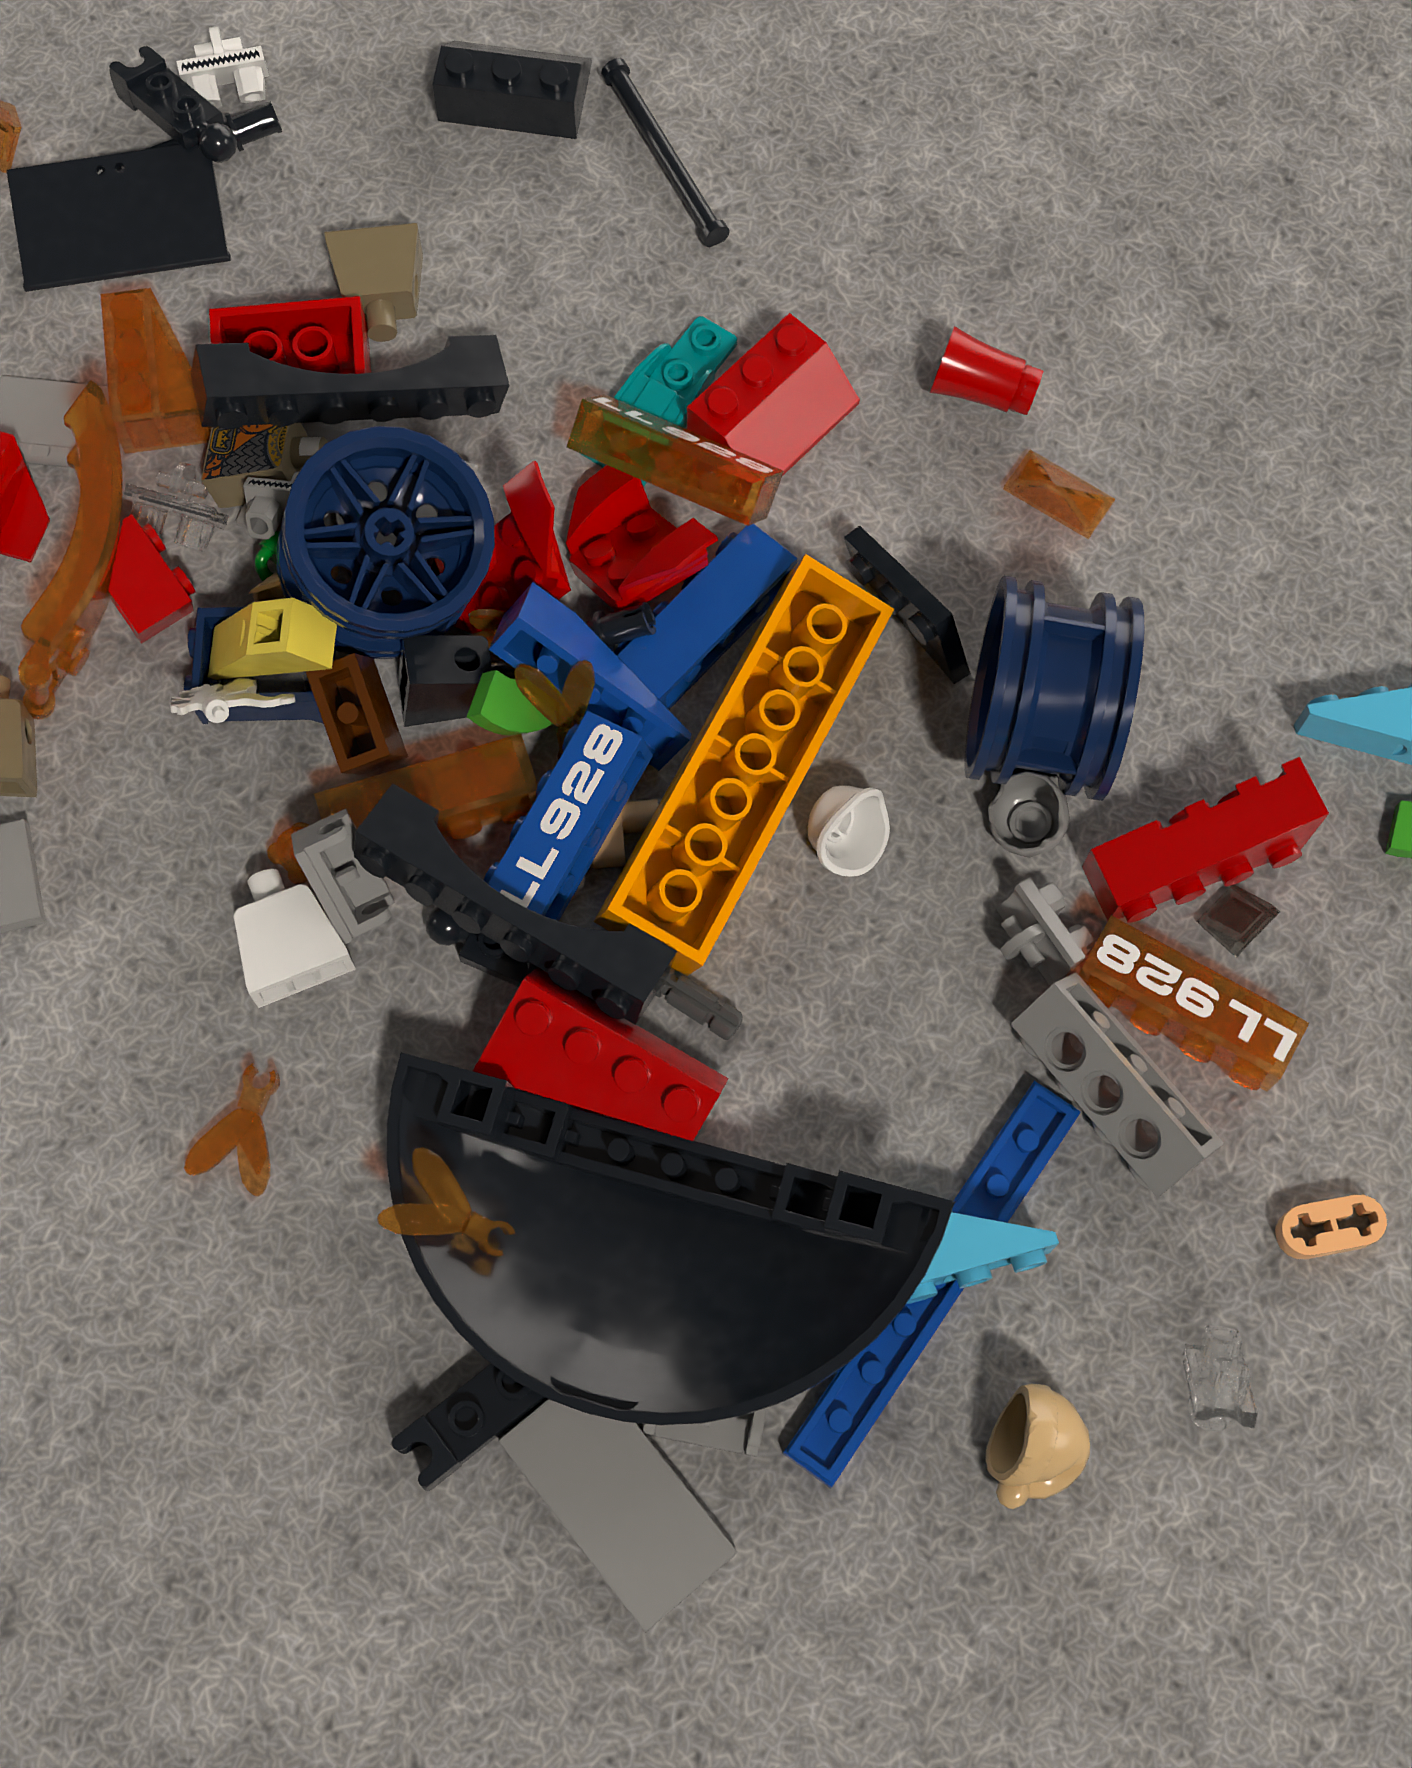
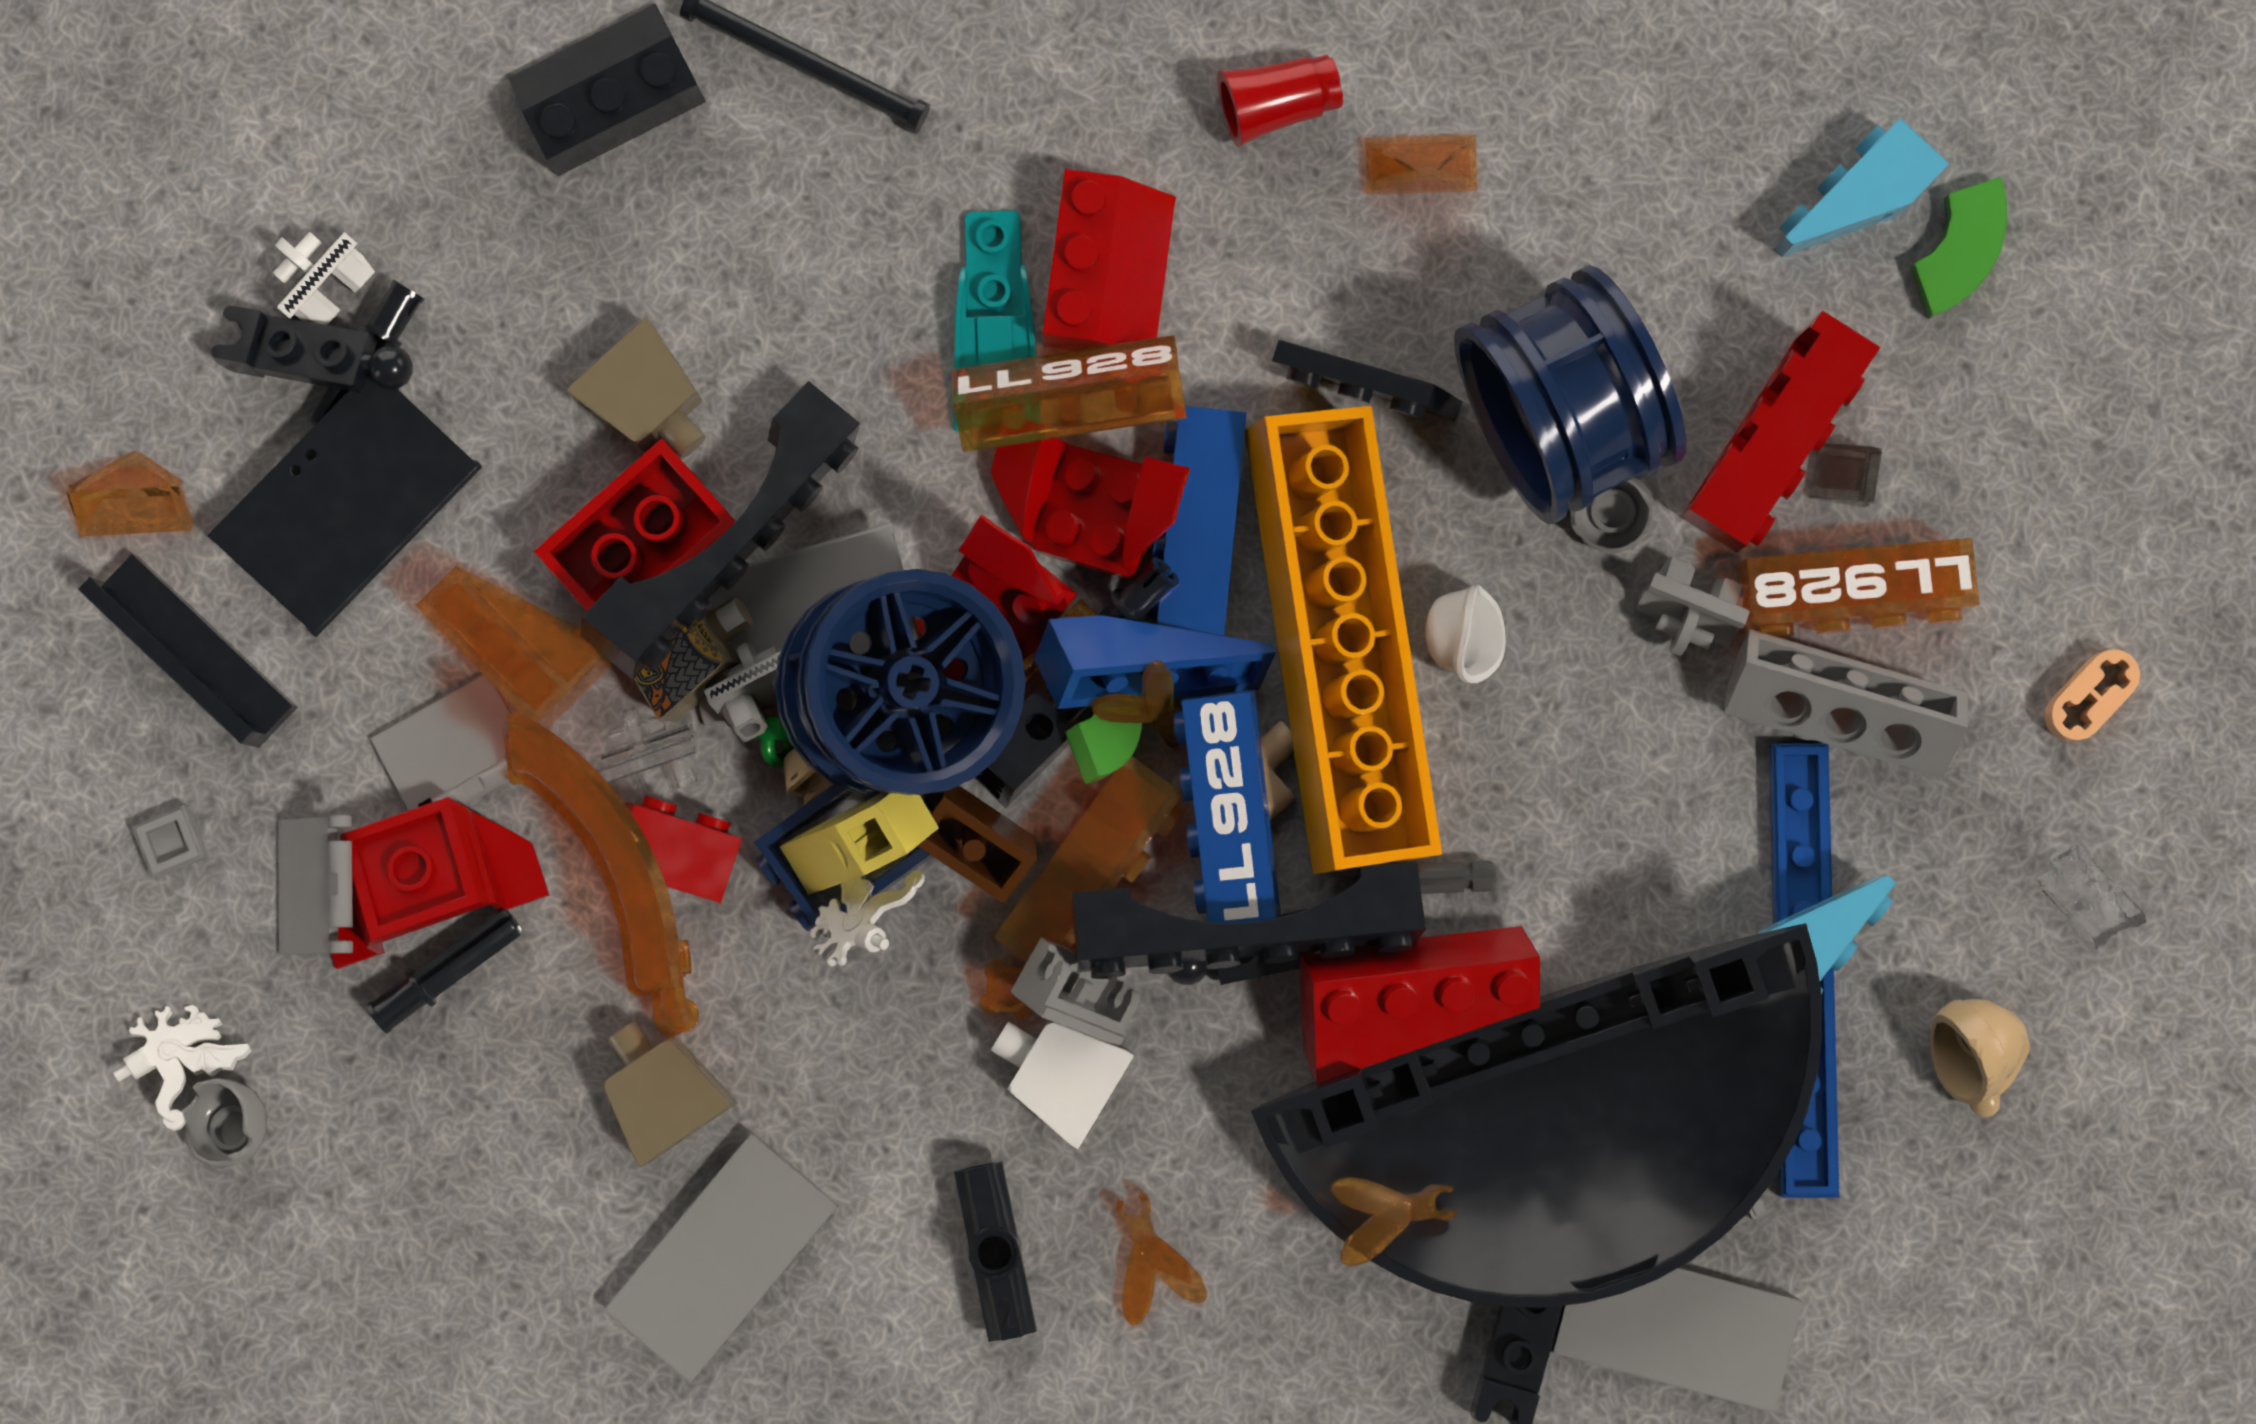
camera: 30 degrees left, 15 degrees up
none -> black piece [954,1161,1037,1342]

